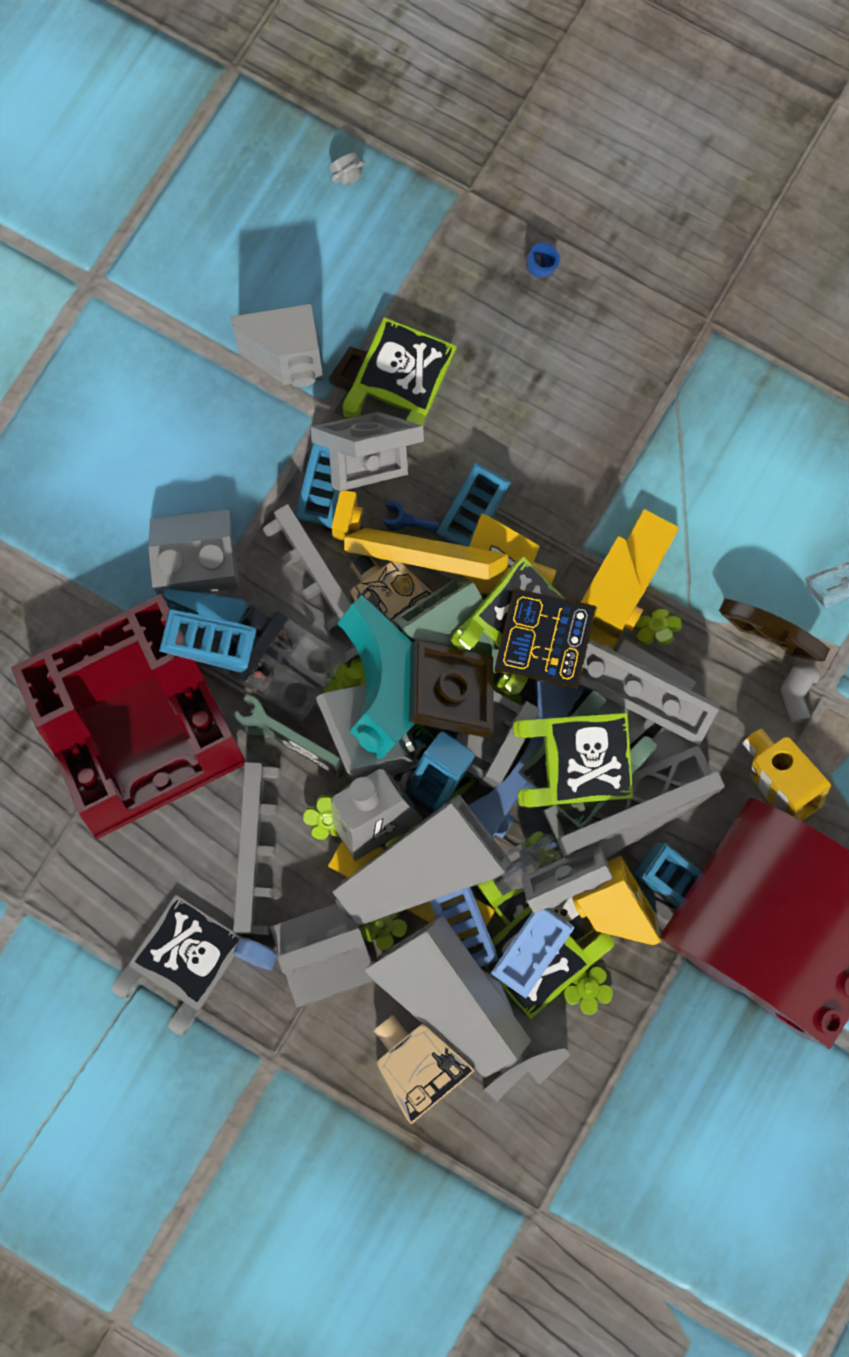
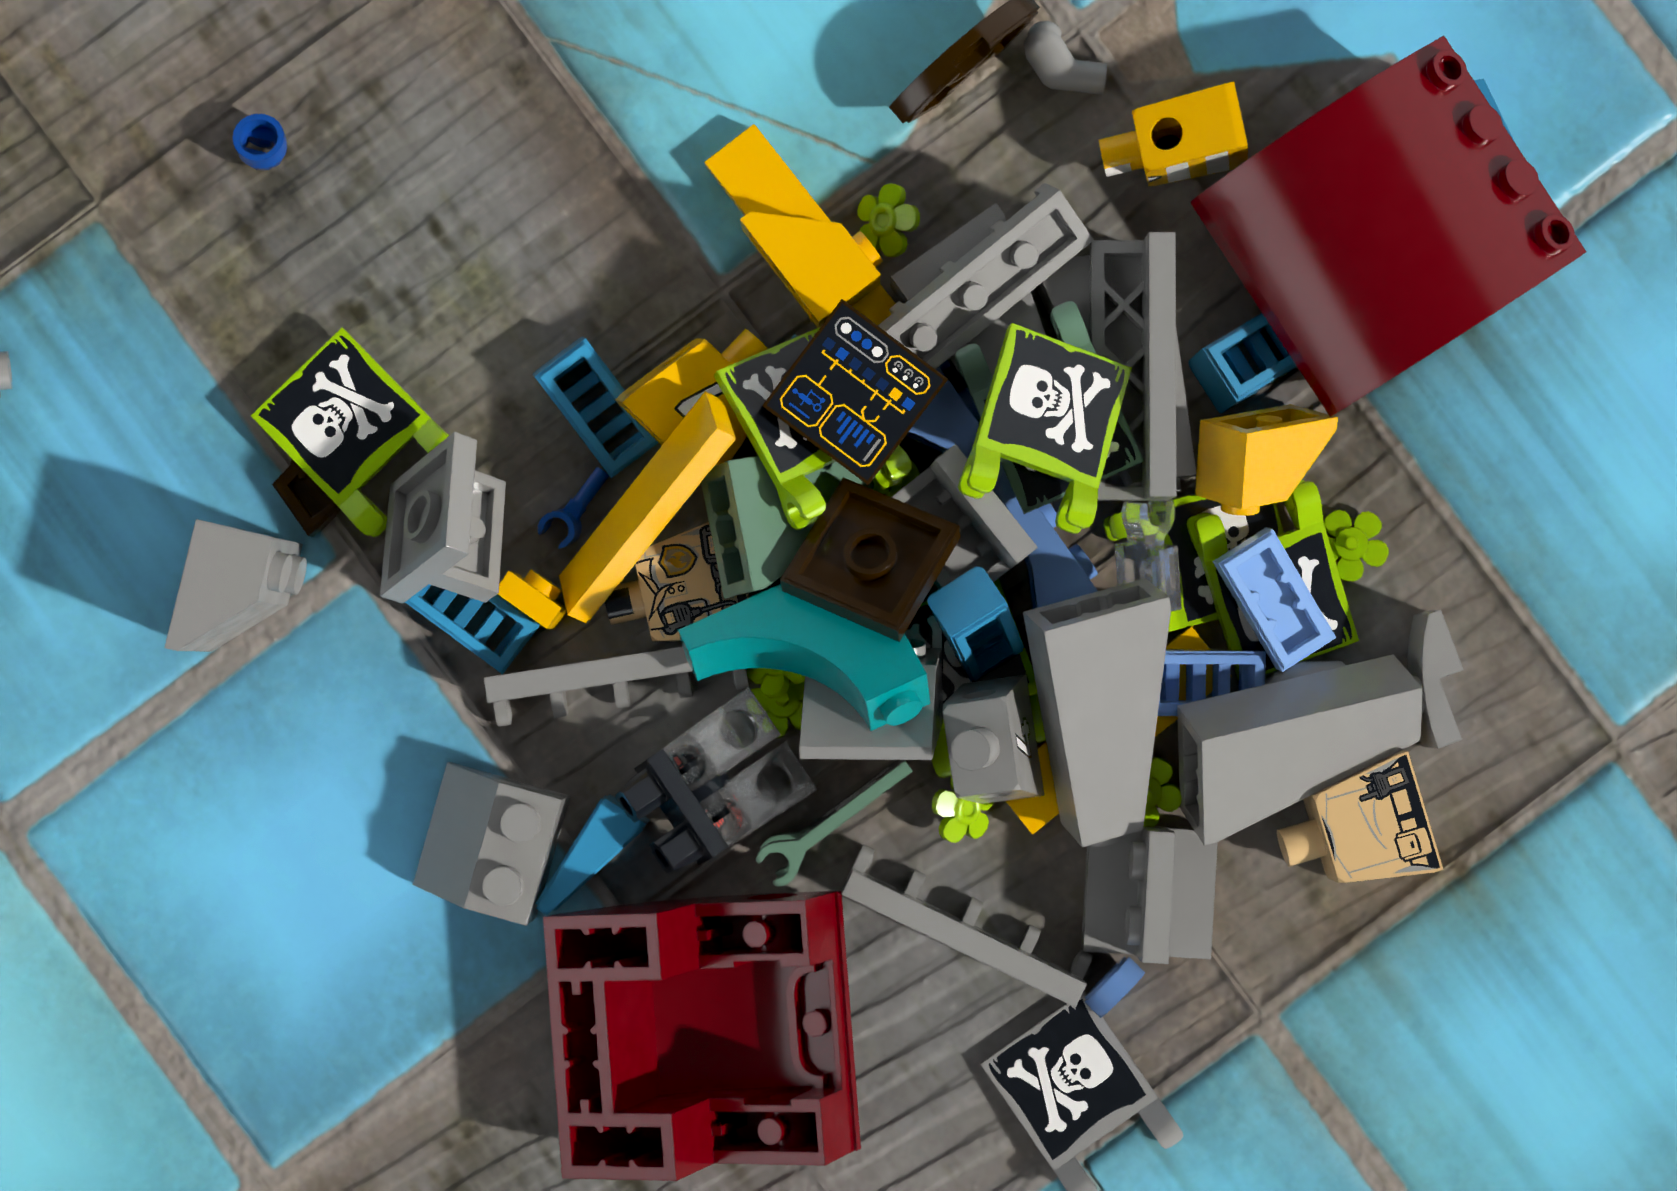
camera: 60 degrees left, 10 degrees up
dark azure slope [159,609,256,673] -> none
light grey plate [521,843,612,914] -> none

